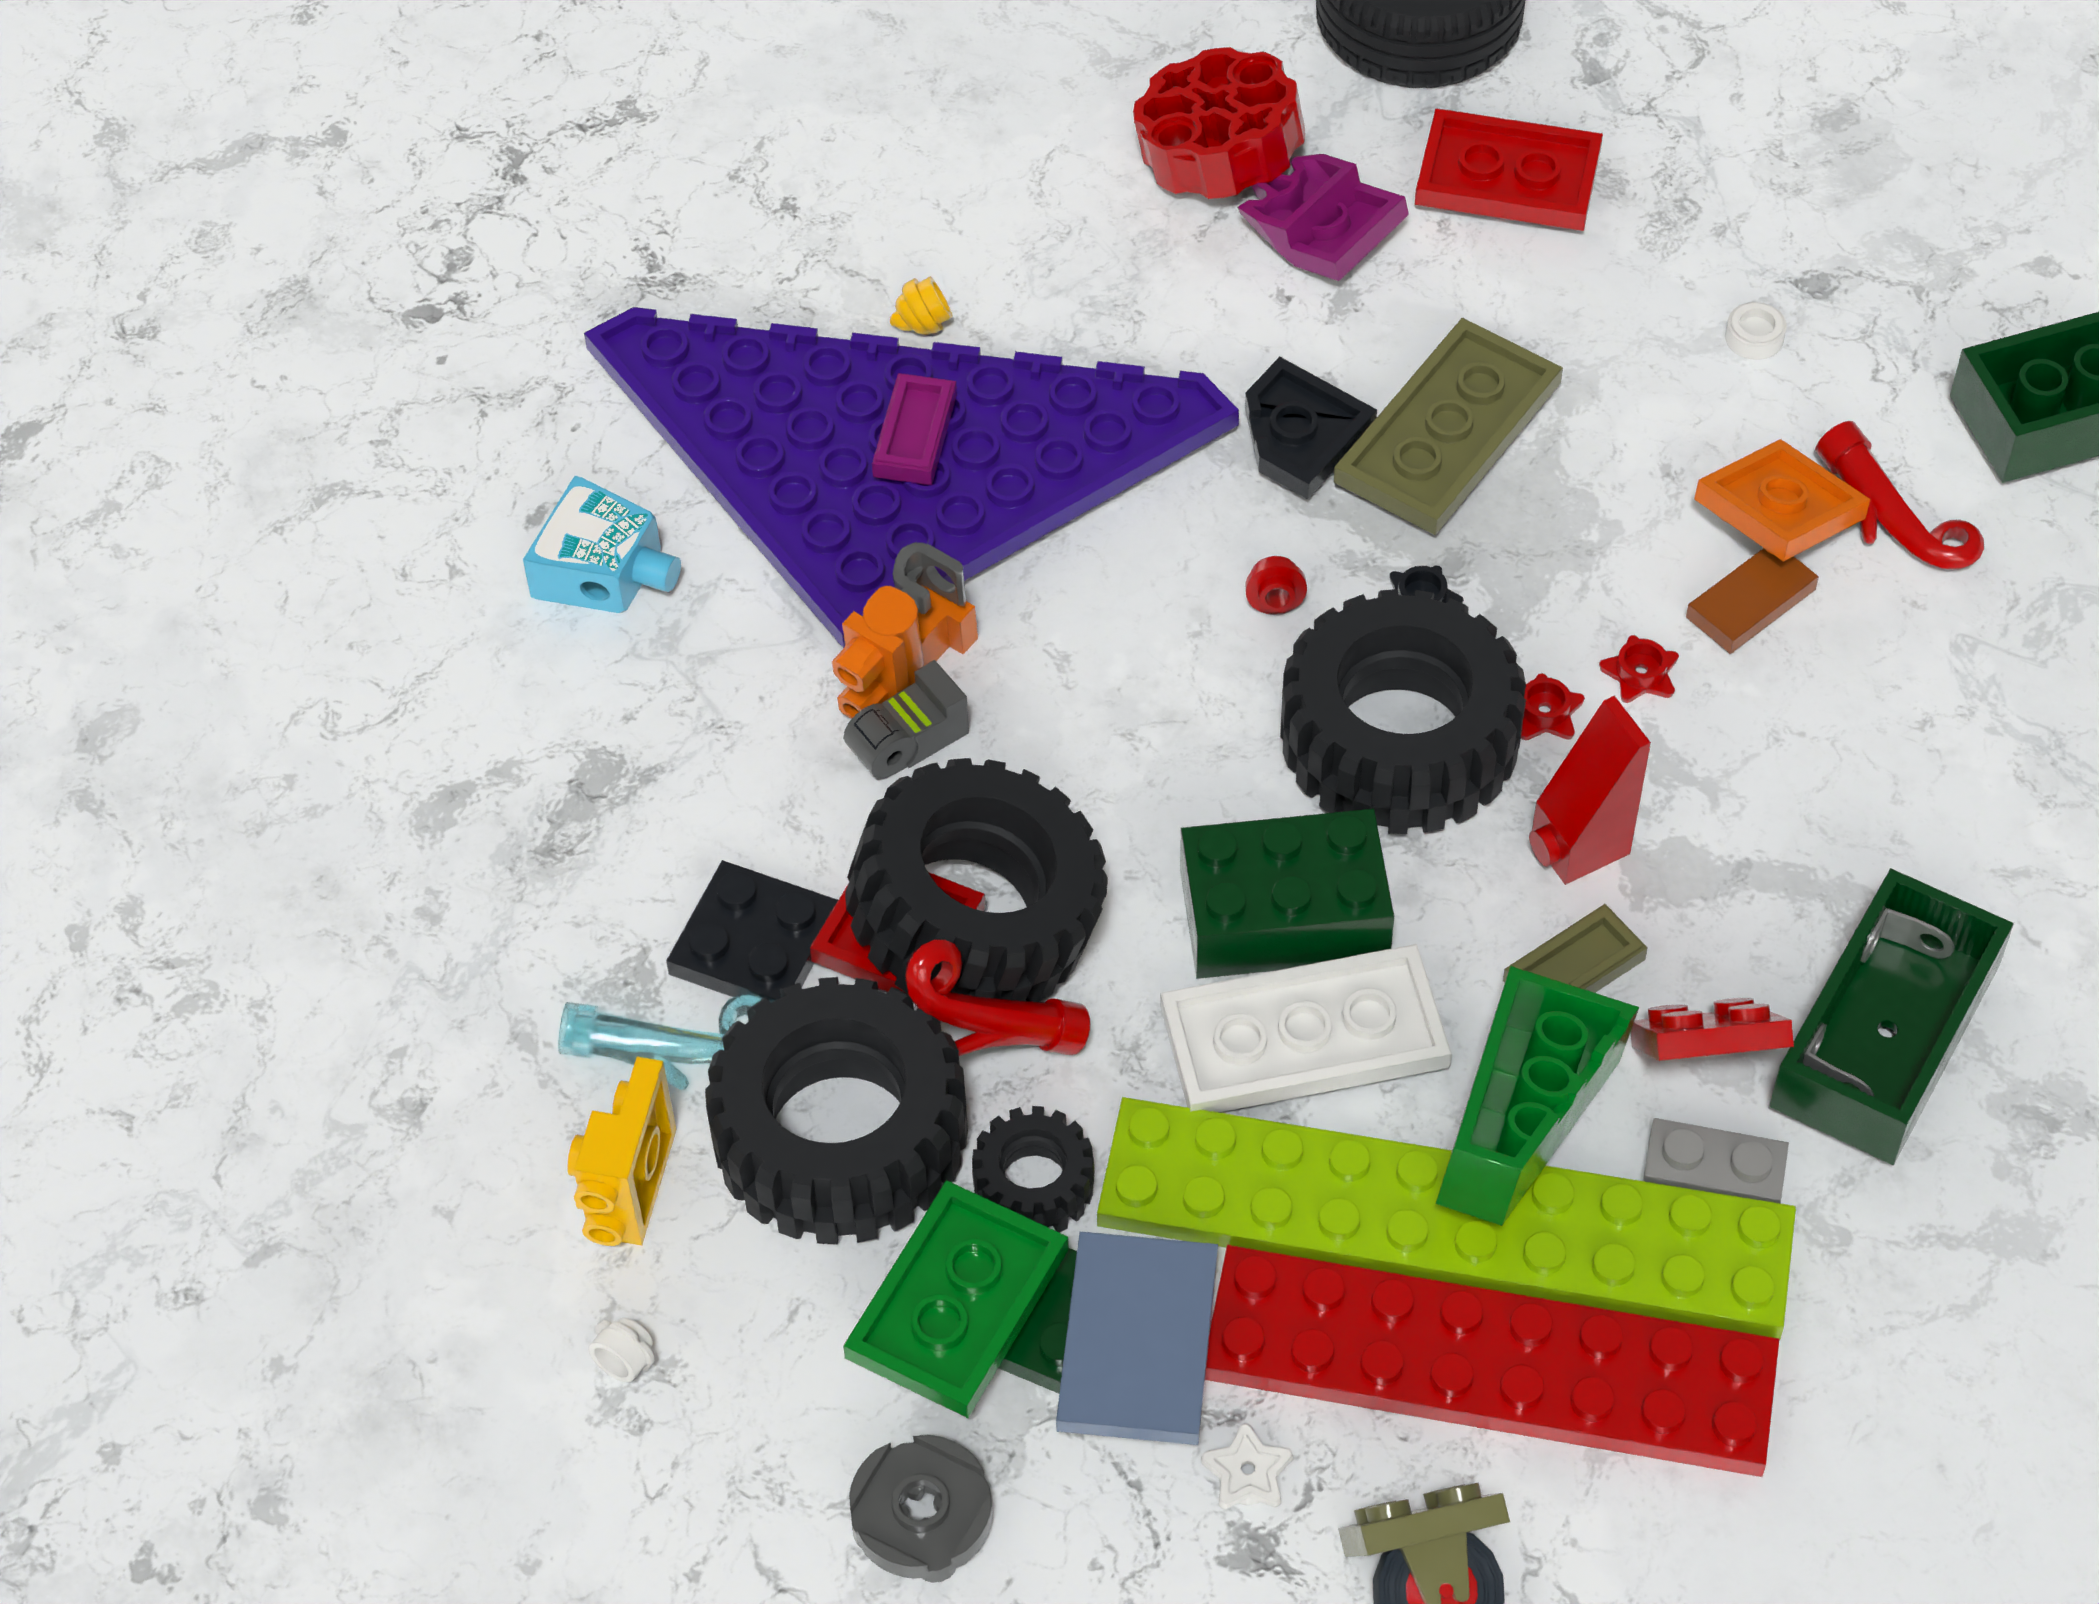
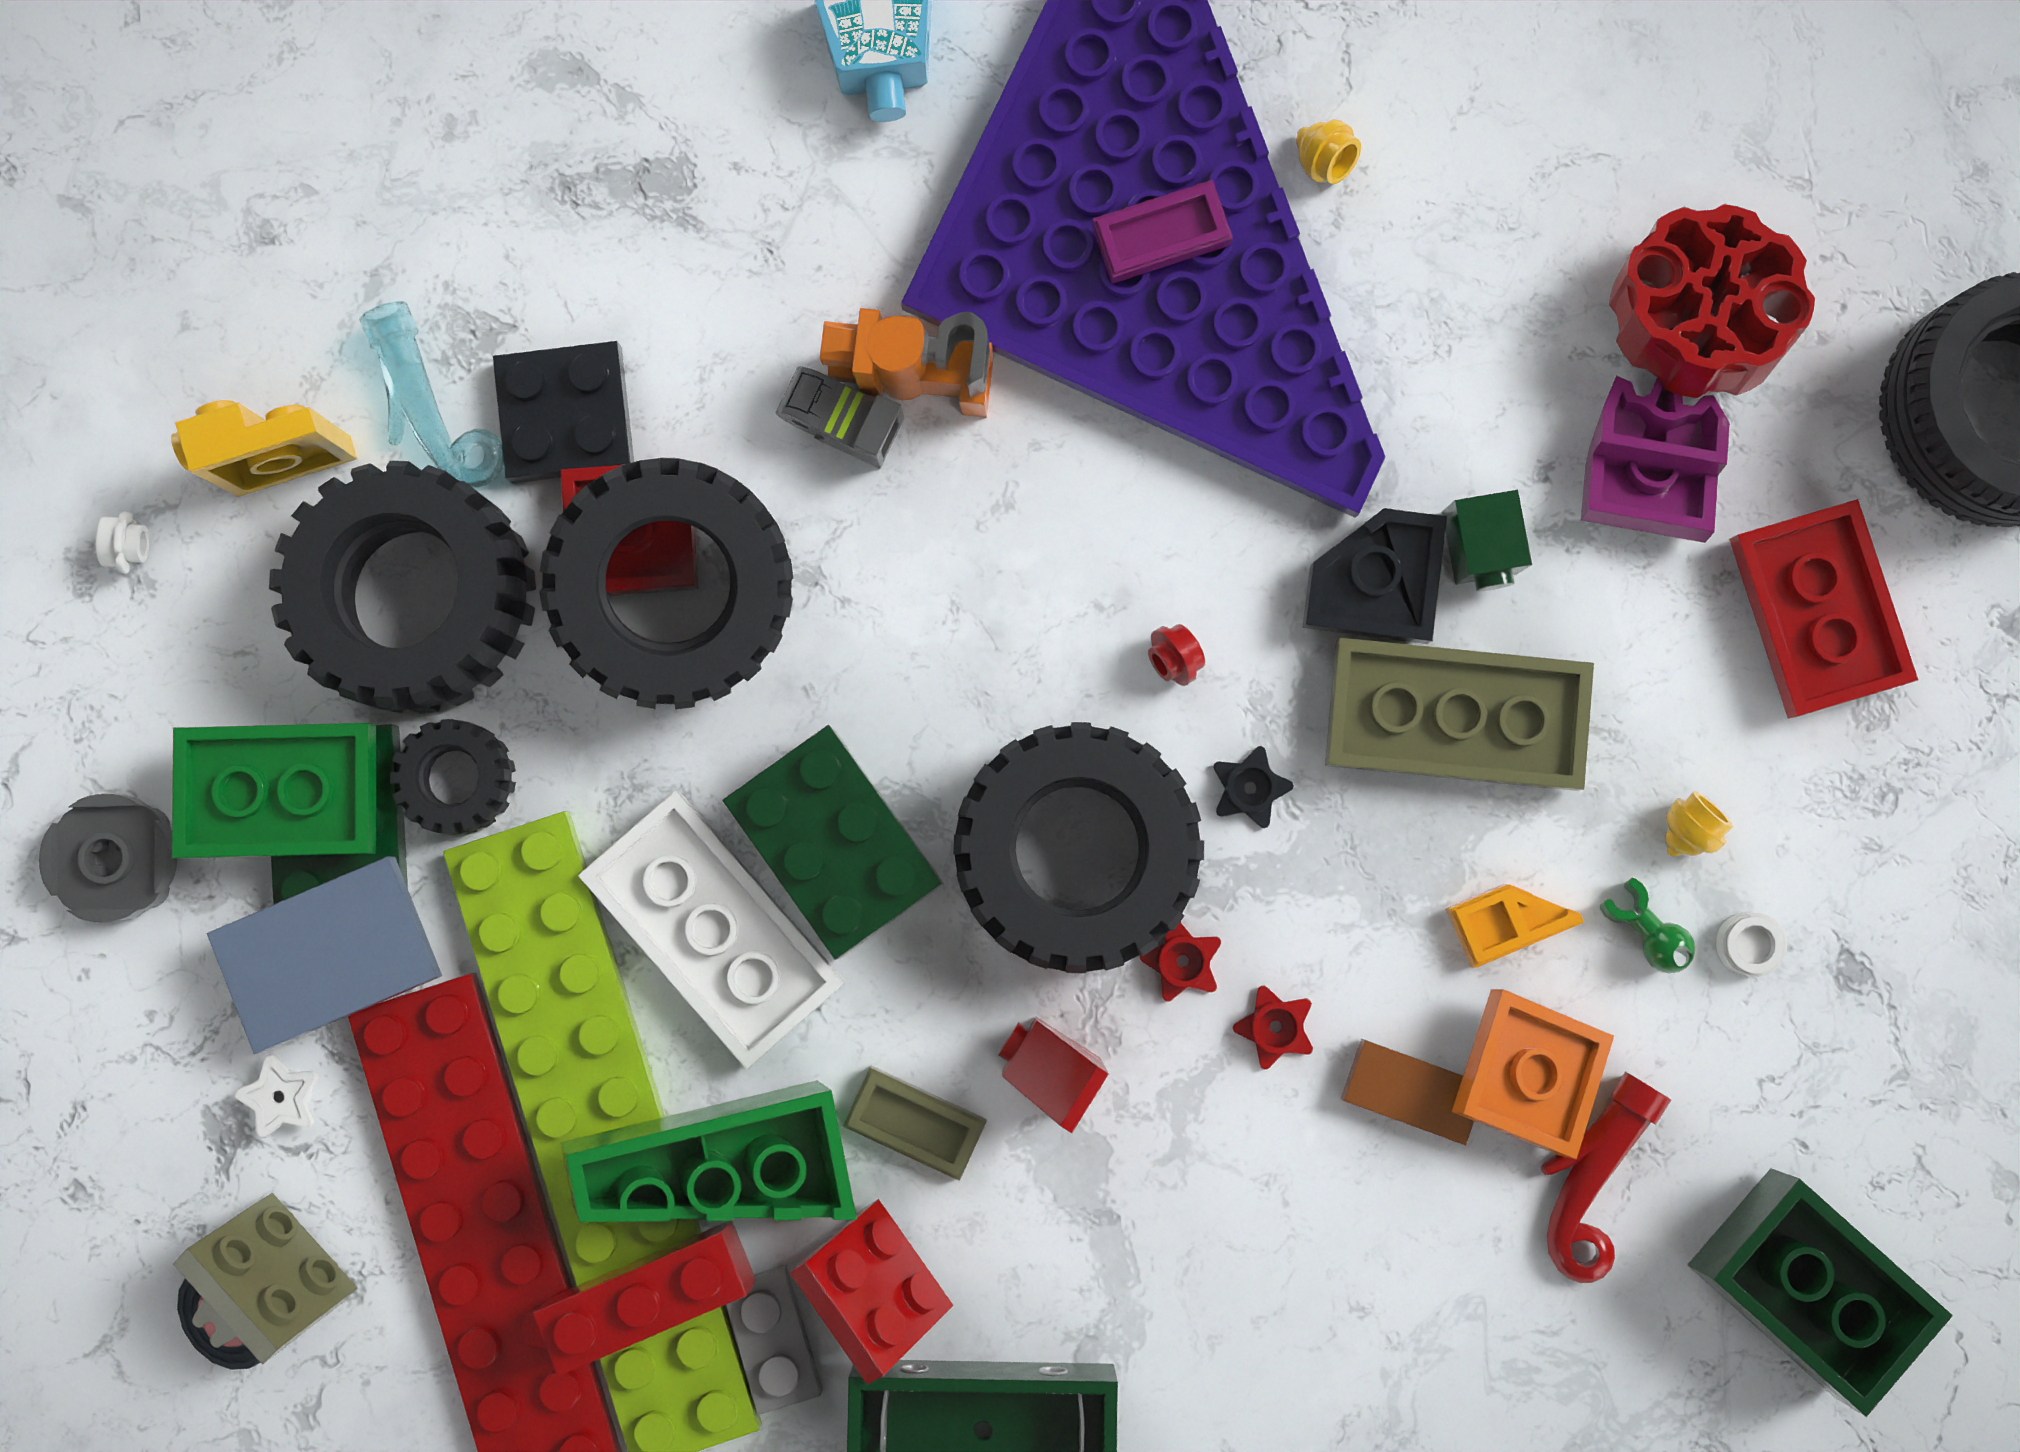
camera: 60 degrees right, 30 degrees up
red plant [905,940,1090,1056] -> none
none -> red brick [533,1221,757,1377]
none -> dark green brick [1442,490,1532,591]
none -> light orange tile [1445,884,1584,968]
none -> green arm [1600,878,1696,974]
none -> yellow plate [1665,791,1733,857]

